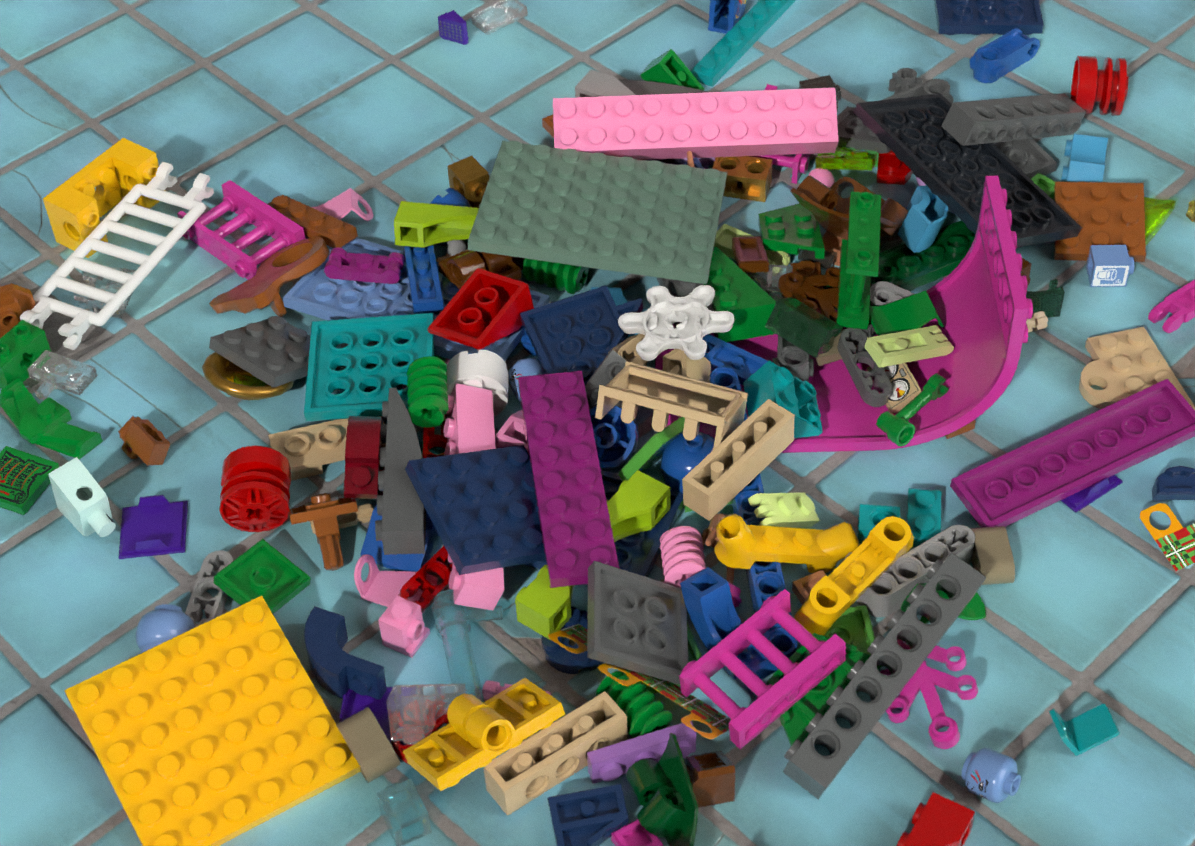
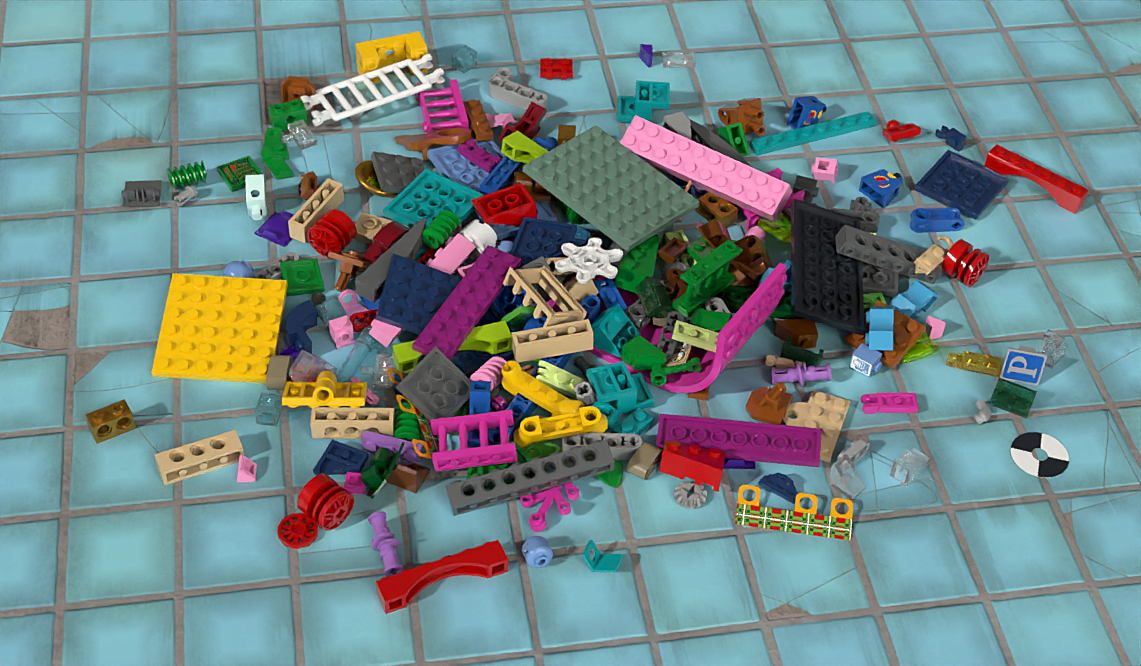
camera: 30 degrees right, 0 degrees up
none -> tan brick [288,179,344,243]
none -> clear smoke pin [311,292,326,317]
none -> clear light blue brick [315,296,348,327]
none -> clear plate [360,354,396,390]
none -> clear light blue brick [452,45,477,73]
none -> light grey beam [489,67,547,111]
none -> dark red arch [498,102,547,142]
none -> red plate [540,58,573,80]
none -> clear smoke pin [573,356,596,378]
none -> light grey piece [574,381,598,407]
none -> teal bracket [586,361,654,414]
none -> teal bracket [617,81,670,123]
none -> green slope [621,335,667,370]
none -> red wedge [660,440,726,492]
none -> light grey gear [674,479,707,509]
none -> dark orange piece [718,98,765,136]
none -> dark orange piece [746,382,793,425]
none -> medium lavender piece [771,362,831,387]
none -> bright pink brick [811,157,838,183]
none -> blue torso [859,169,902,208]
none -> dark azure brick [865,306,894,350]
none -> tan plate [914,236,954,275]
none -> bright pink slope [925,315,946,341]

